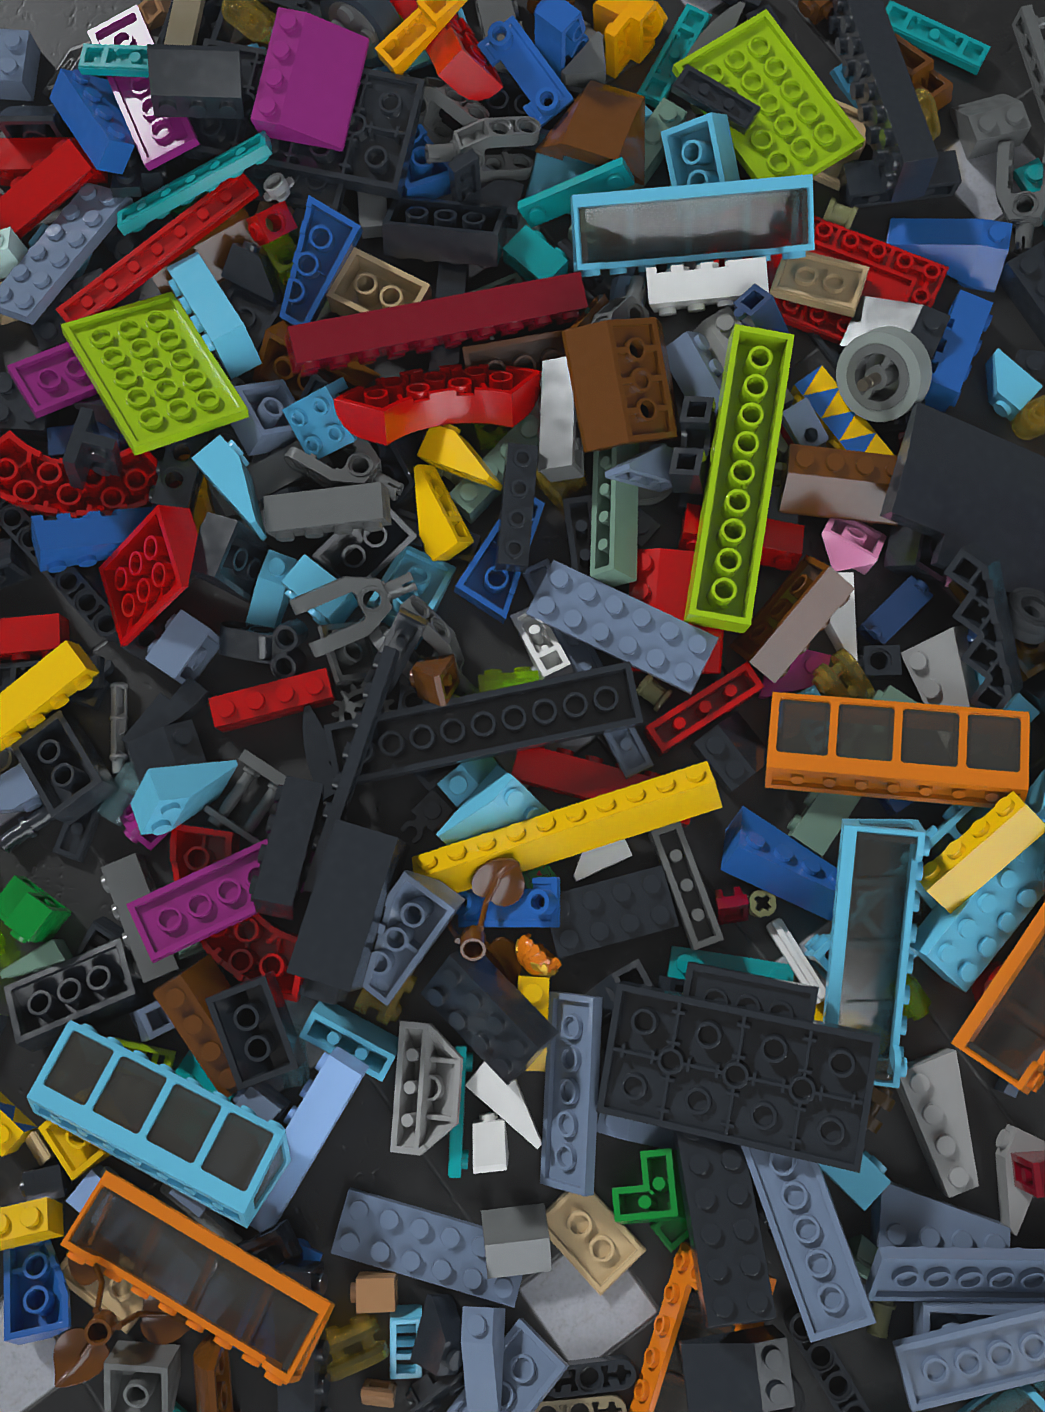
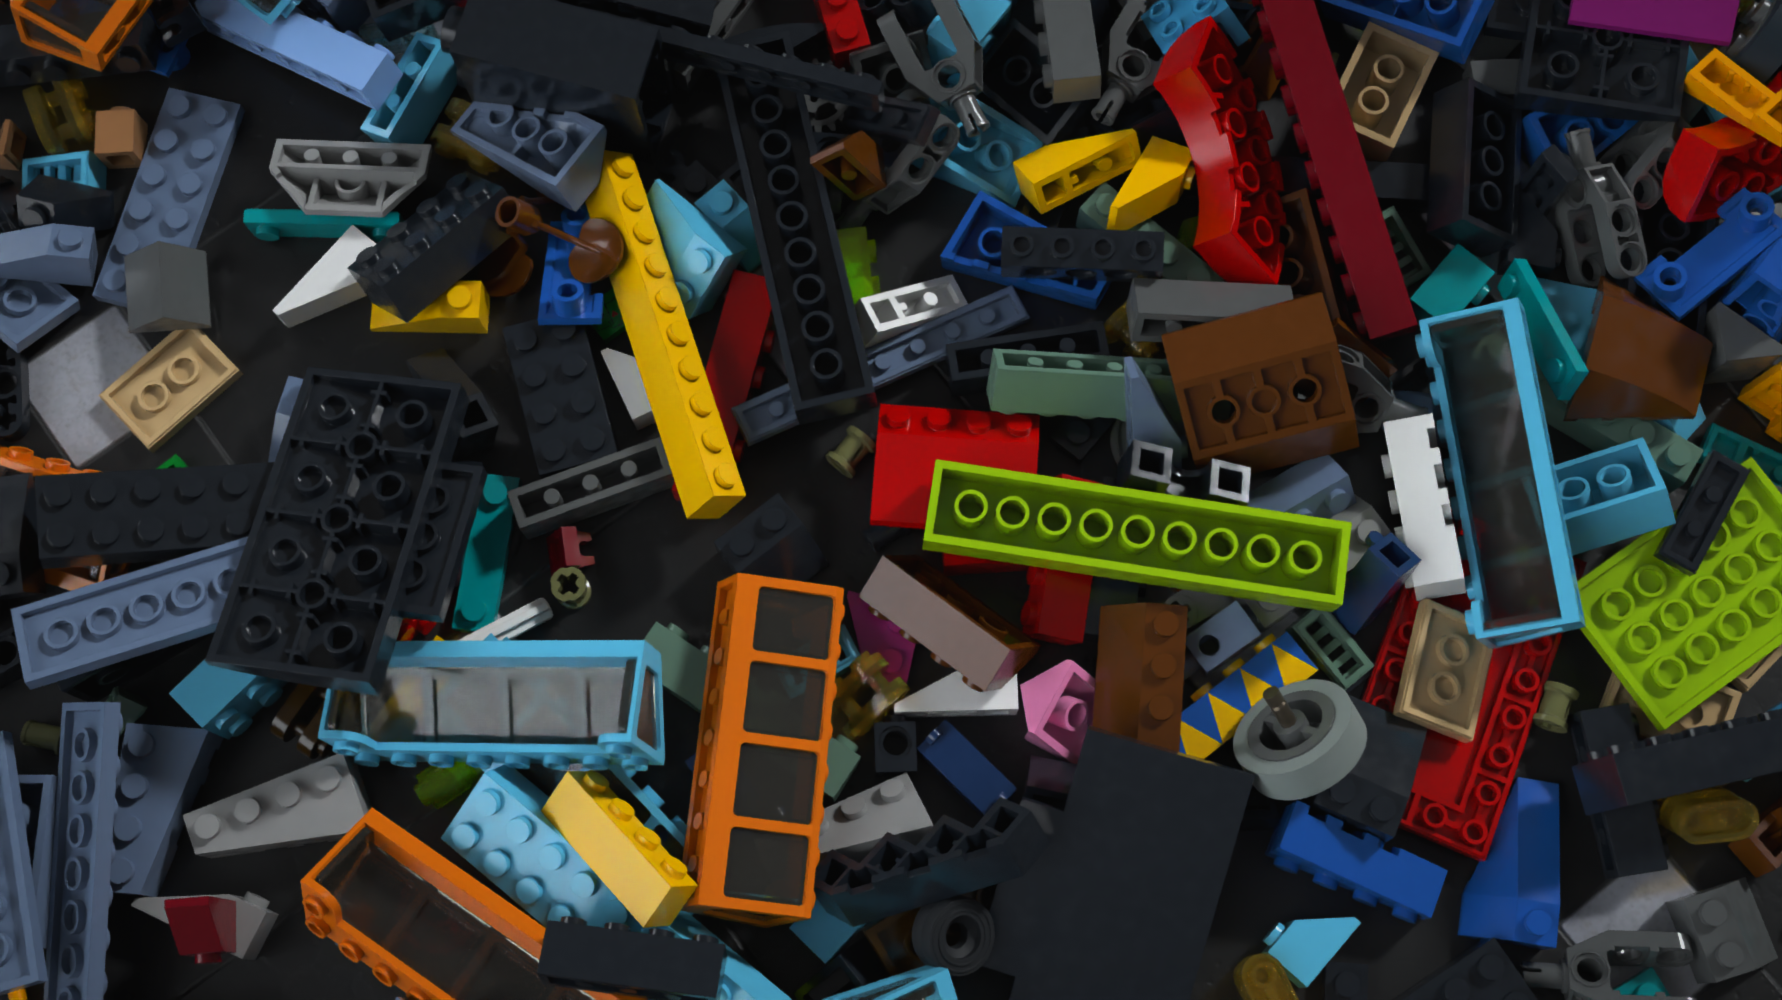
camera: 85 degrees right, 5 degrees down
white slope [473,1112,509,1174] -> none
orange hair [515,933,562,977] -> none
sand blue plate [526,560,718,694] -> none
sand blue plate [540,991,603,1196] -> none
green brick [612,1148,686,1224] -> none
red brick [643,661,765,757] -> none
blue wedge [721,806,837,921] -> none
none -> sand green slope [1285,609,1375,690]

